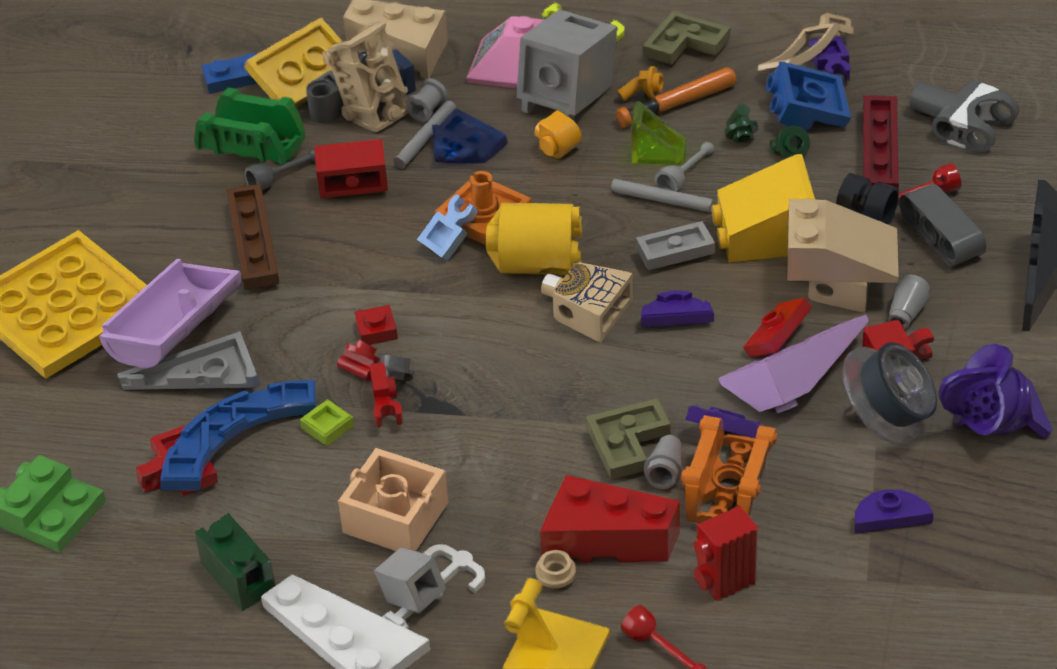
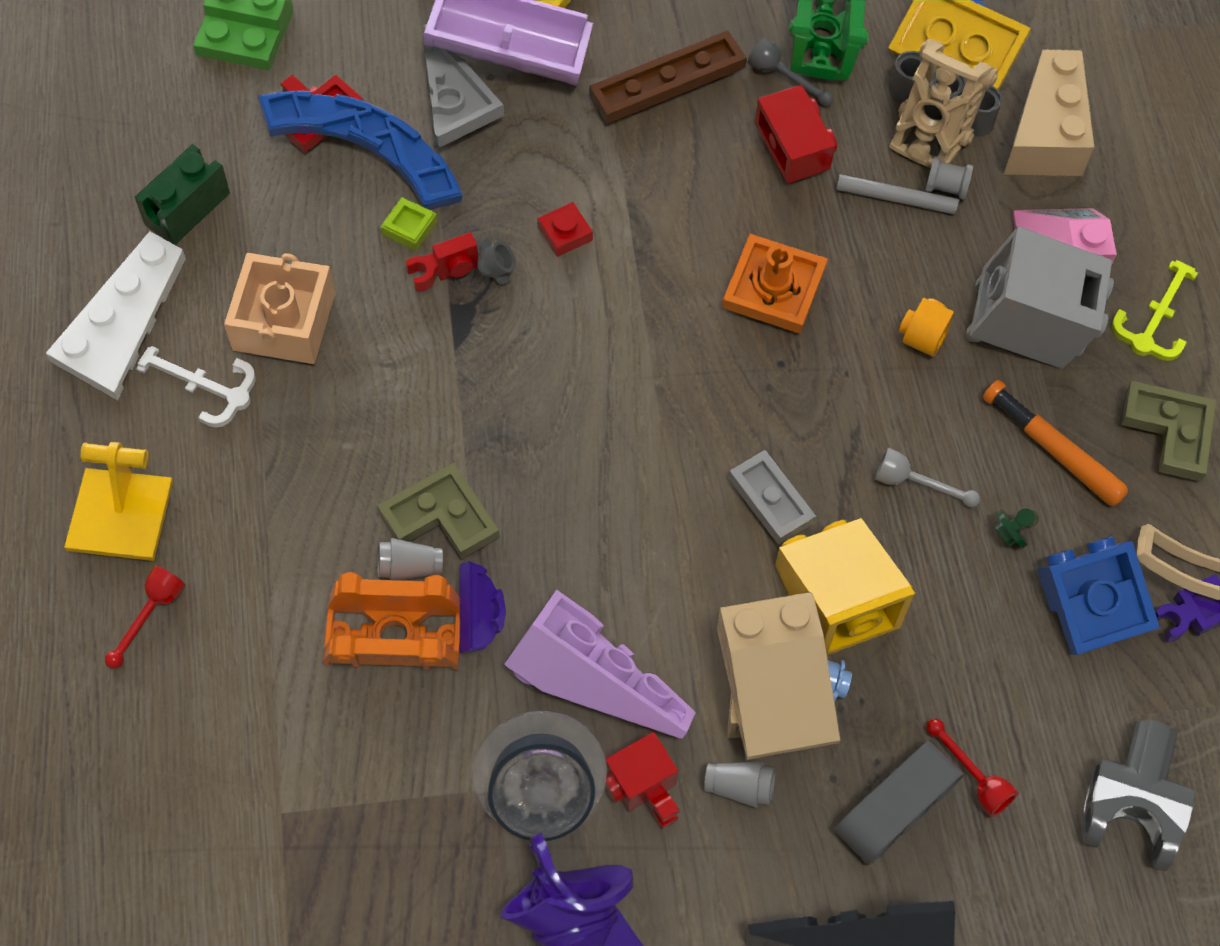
camera: 70 degrees right, 20 degrees up
red plate [337,340,381,381] -> none
light grey brick [374,547,447,613] -> none
dark blue tile [392,49,416,95] -> none
light blue plate [417,194,478,262] -> none
clear blue slope [432,108,508,163] -> none
yellow cylinder [486,203,582,275] -> none
tan plate [535,550,576,588] -> none
red wedge [540,475,680,563] -> none
tan torso [541,262,633,342] -> none
light grey bar [611,179,714,213] -> none
light orange plate [617,66,663,102] -> none
clear neon green slope [631,101,687,165] -> none
dark purple plate [641,290,714,327] -> none
red brick [693,506,758,601] -> none
red plate [743,298,812,357] -> none
dark green plate [770,126,810,159] -> none
black wheel [836,173,899,225] -> none
dark purple plate [854,489,934,533] -> none
dark red plate [863,95,899,188] -> none

